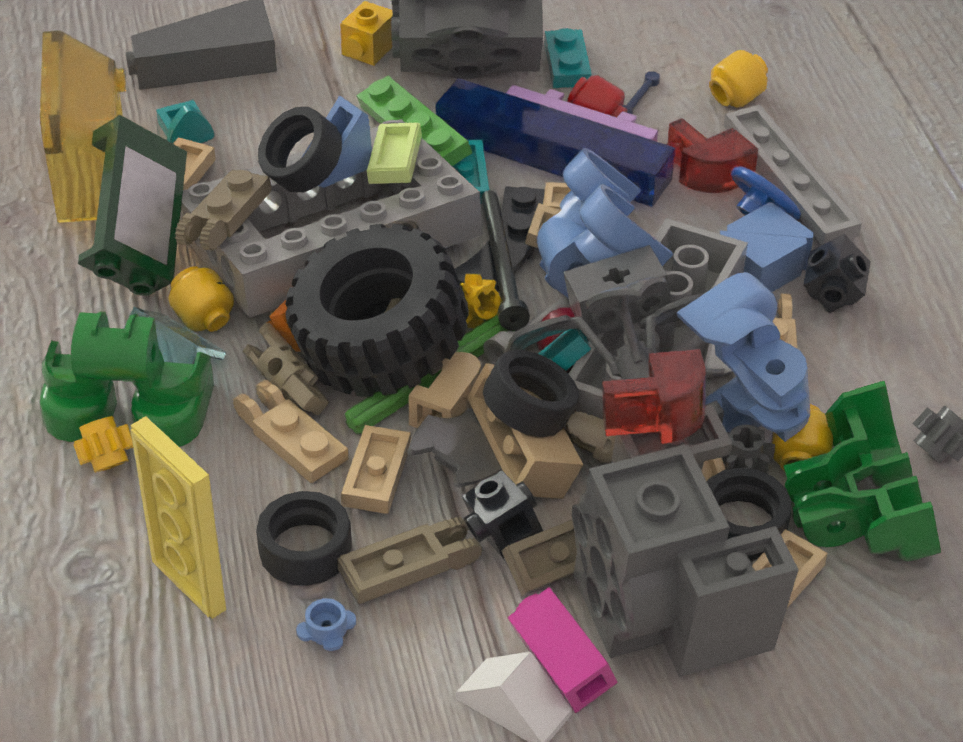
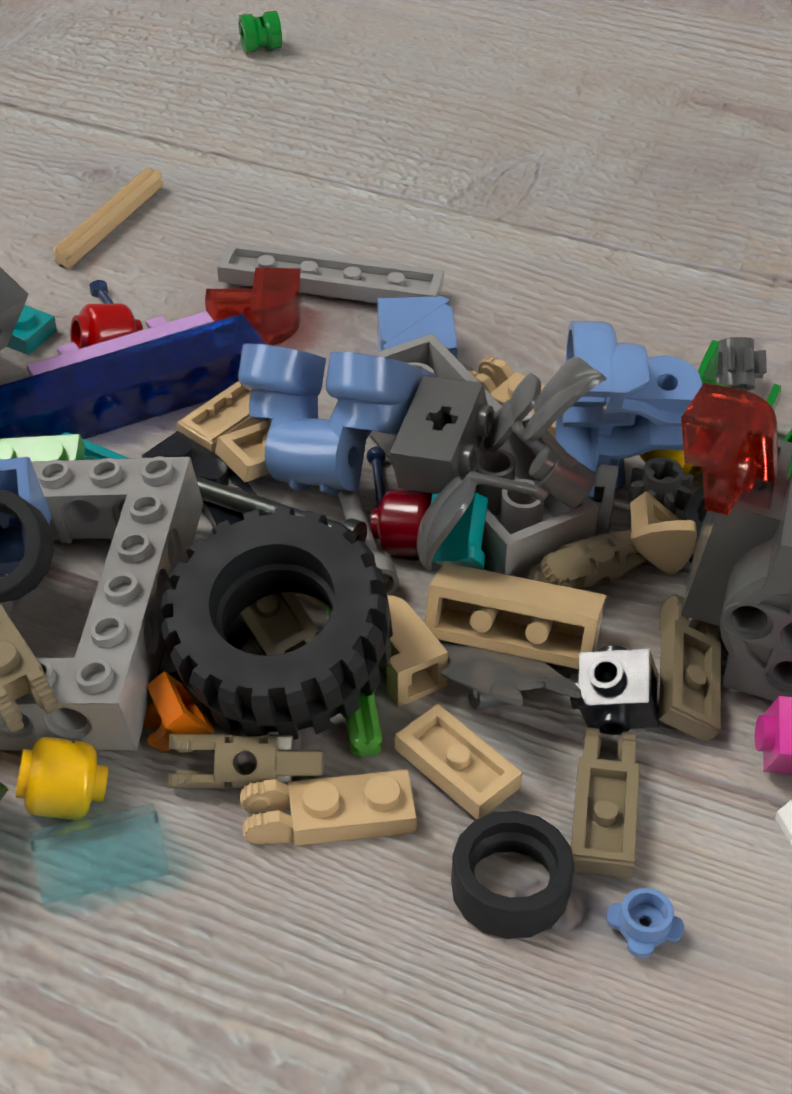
camera: 55 degrees left, 0 degrees up
green piece [39,311,214,447] -> none
yellow gear [73,416,133,473] -> none
light yellow tile [130,417,226,619] -> none
yellowish green tile [367,123,422,184] -> none
black tyre [482,350,579,437] -> none
yellow head [709,50,768,108] -> none
blue piece [731,166,801,221] -> none
black brick [803,234,871,313] -> none
none -> tan axle [53,167,164,268]

